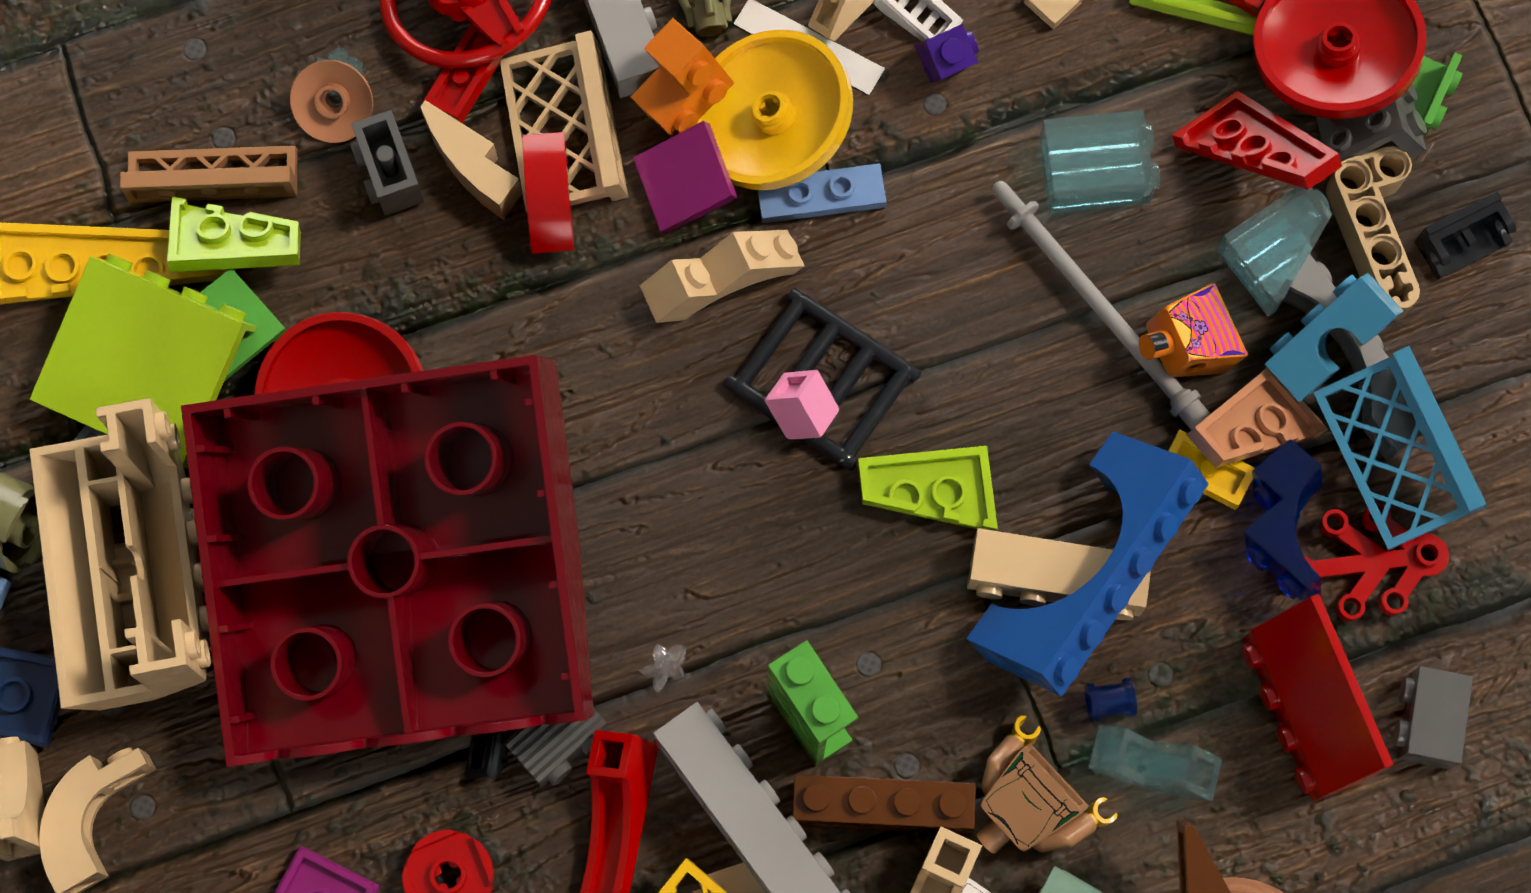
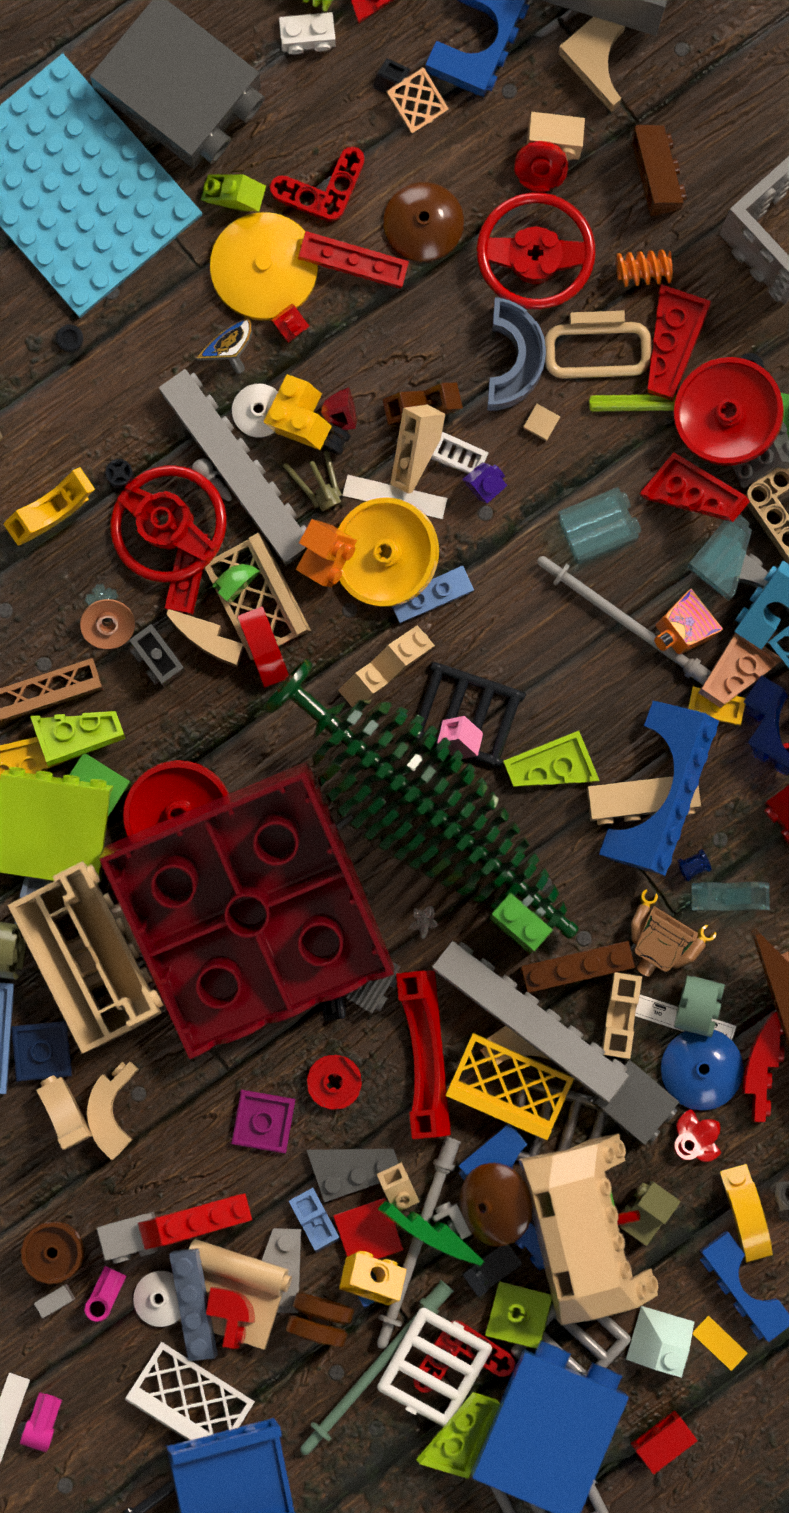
camera: 20 degrees left, 10 degrees up
magenta tile [633,121,738,234] -> none
none -> bright green brick [212,564,261,603]
none -> dark green plant [263,658,579,939]

